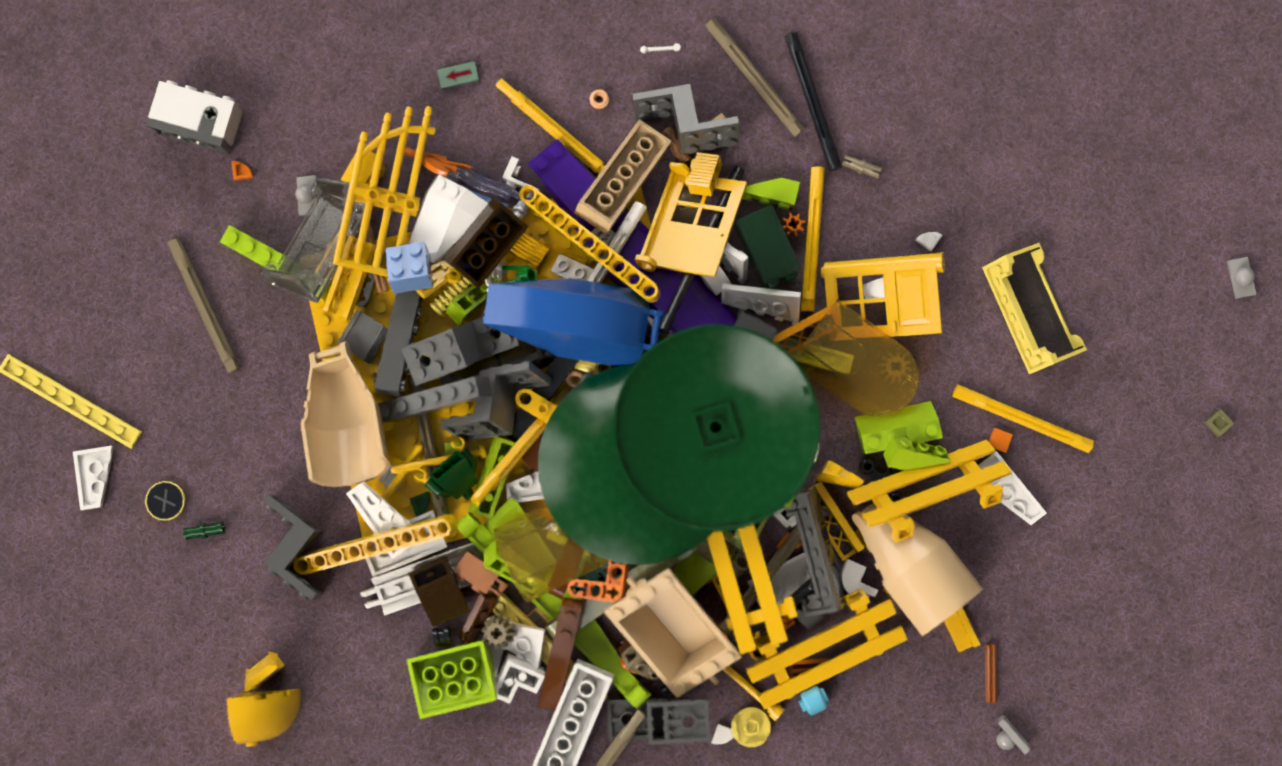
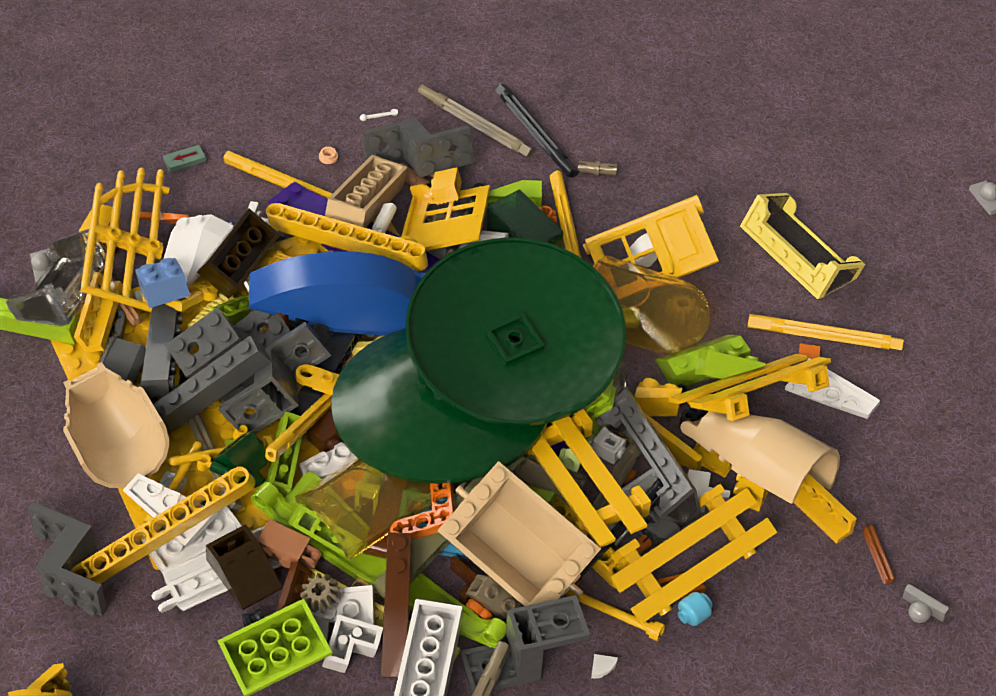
camera: 15 degrees left, 35 degrees down
light yellow tile [731,707,771,747] -> none

